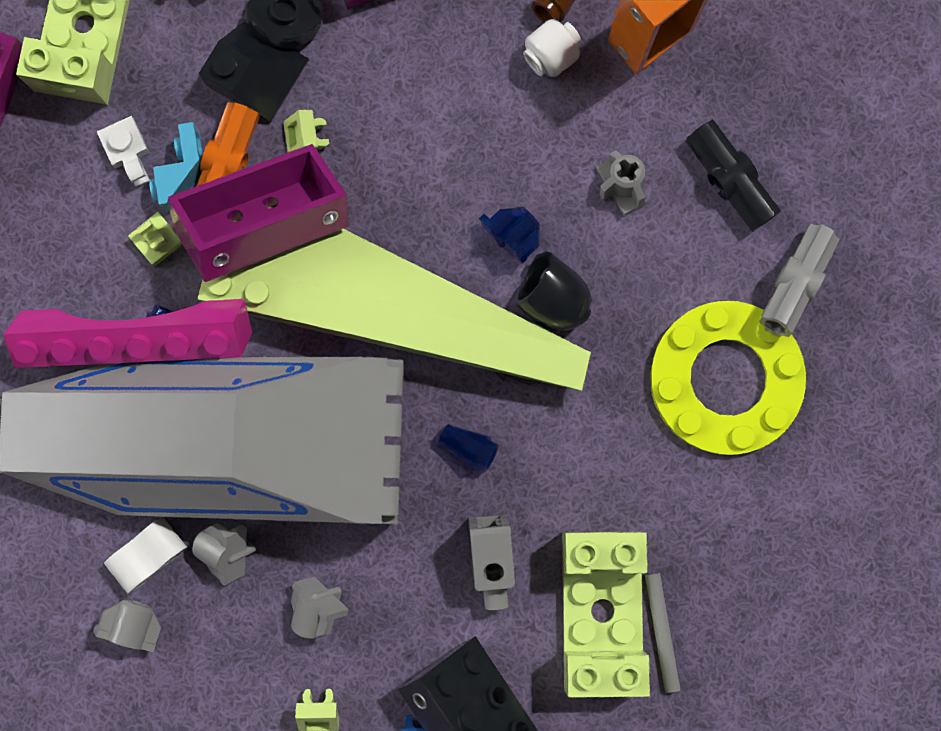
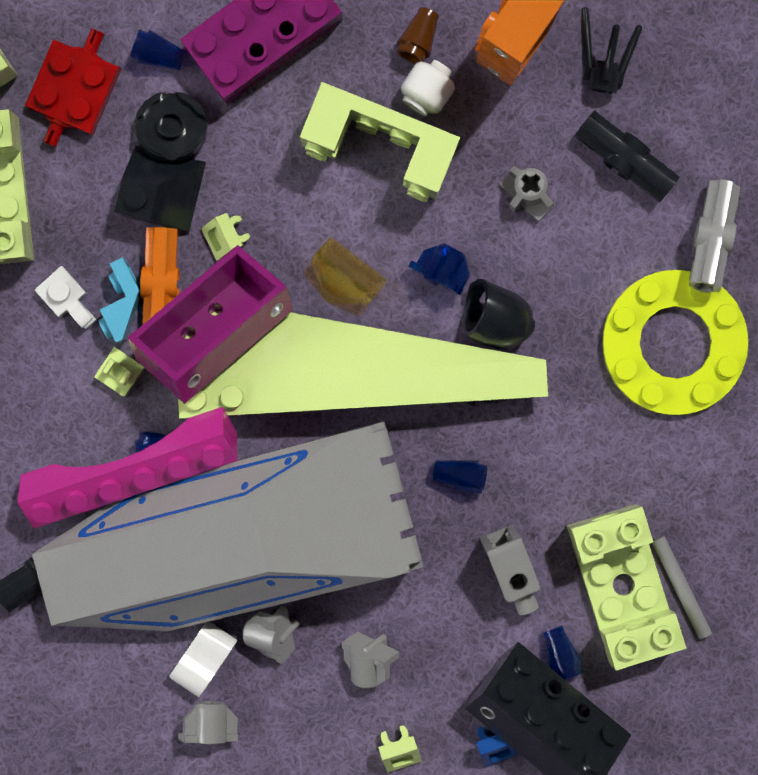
camera: 20 degrees left, 5 degrees up
none -> yellowish green plate [300,82,460,202]
none -> clear yellow slope [311,237,388,304]
none -> clear blue cone [542,626,584,680]
none -> black plant [582,7,642,94]

